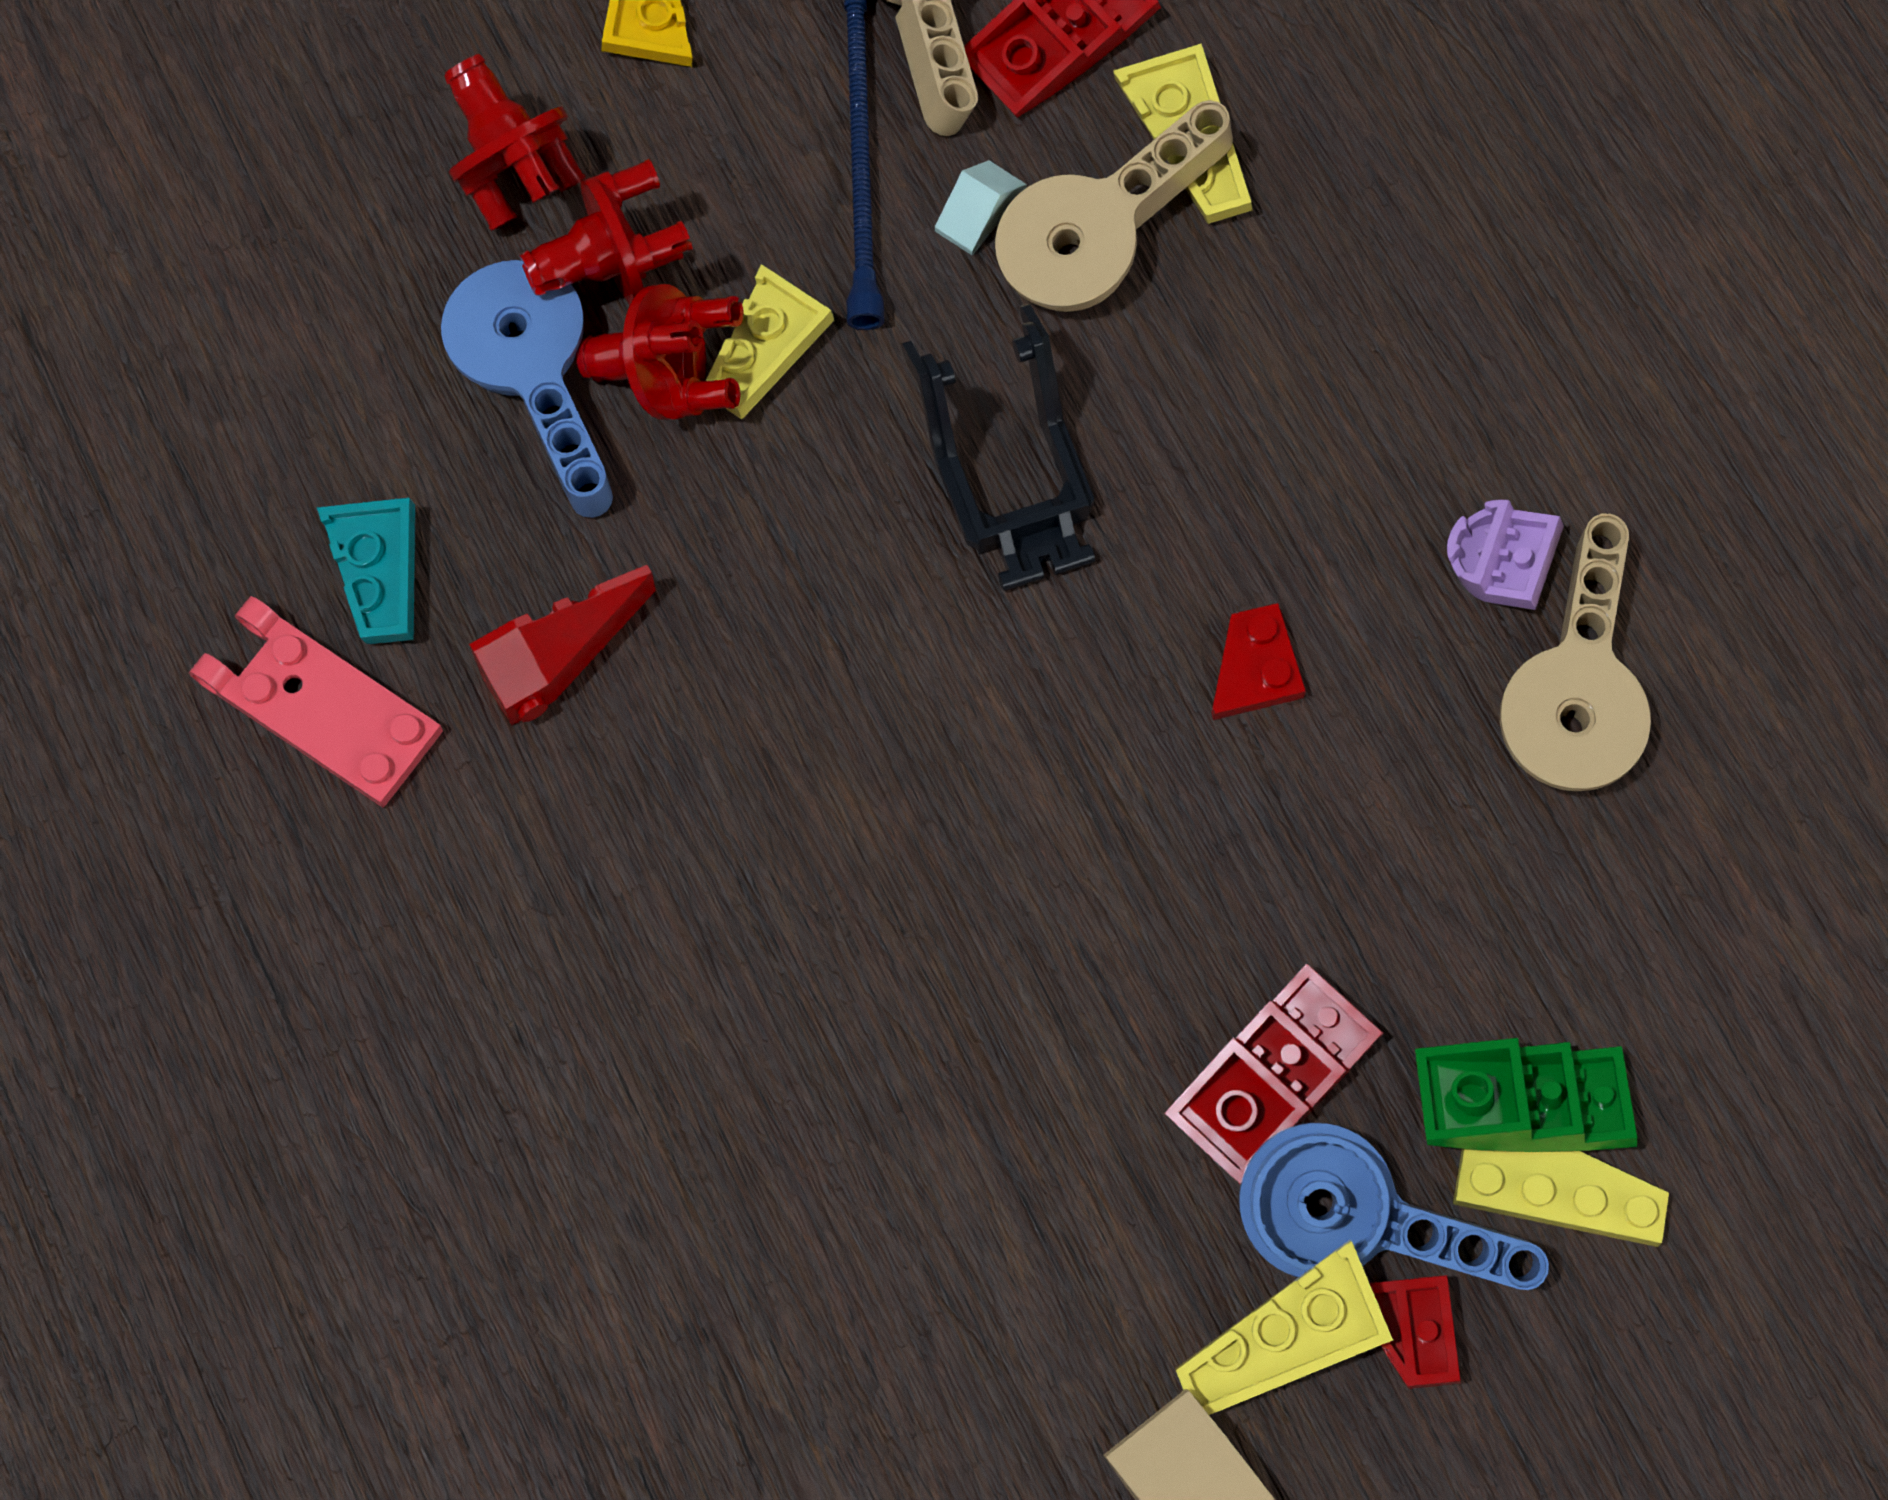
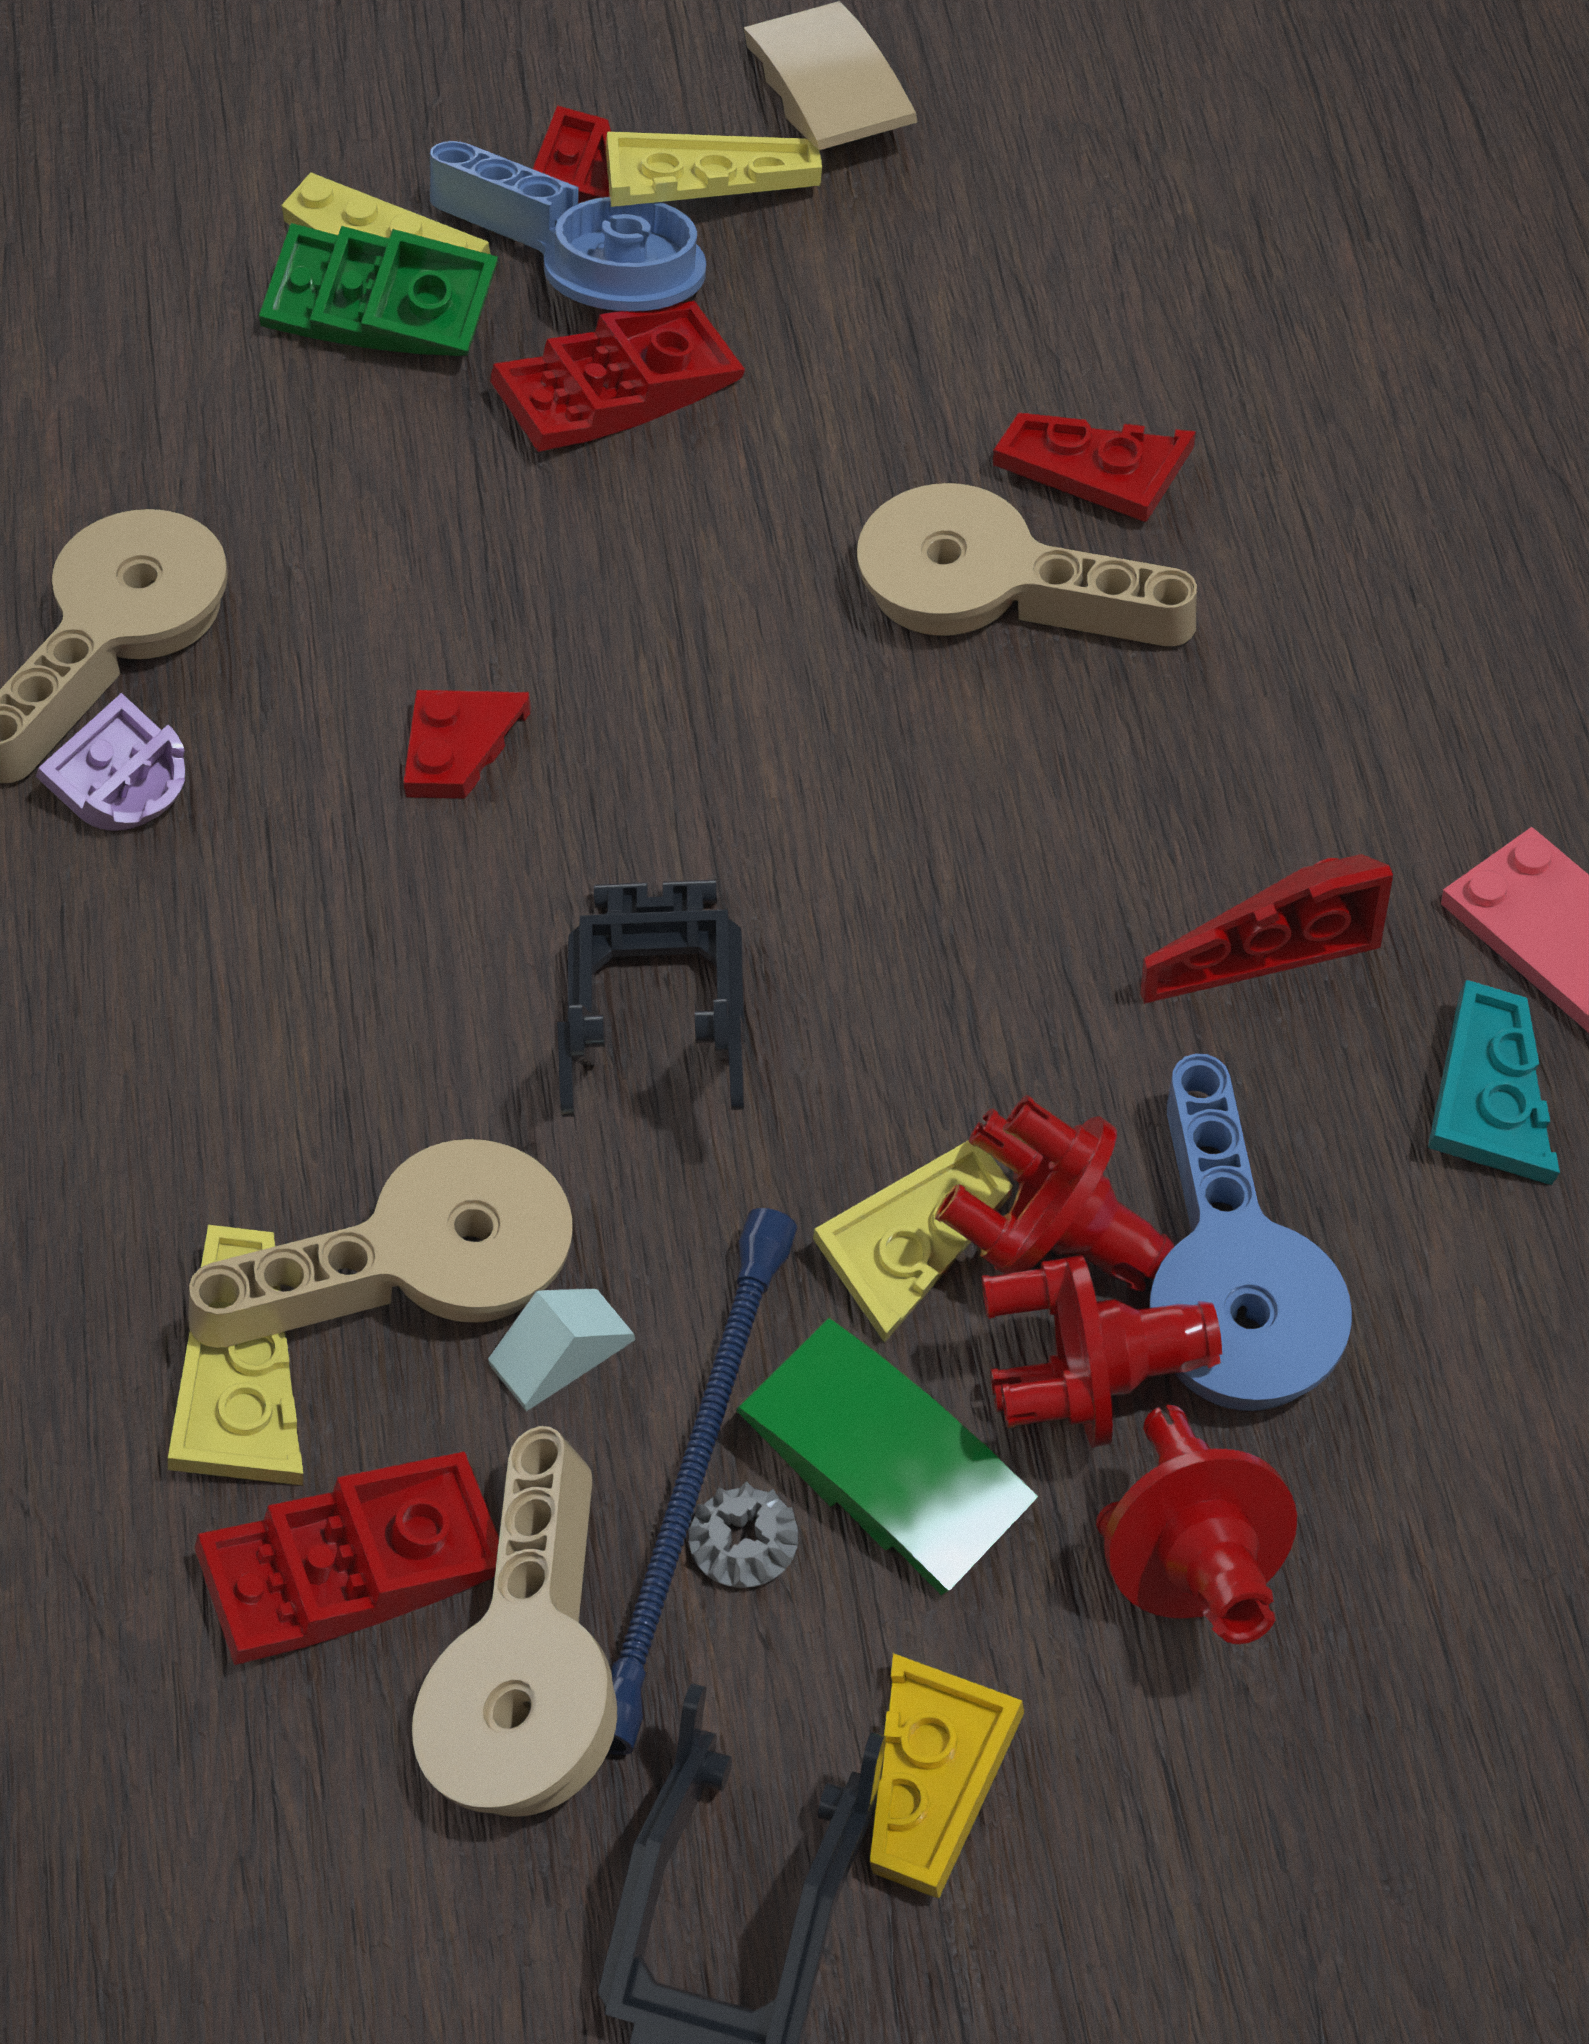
camera: 160 degrees left, 15 degrees down
none -> light grey gear [688,1481,798,1588]
none -> green slope [736,1318,1038,1595]
none -> tan beam [857,483,1197,646]
none -> red wing [993,412,1196,522]

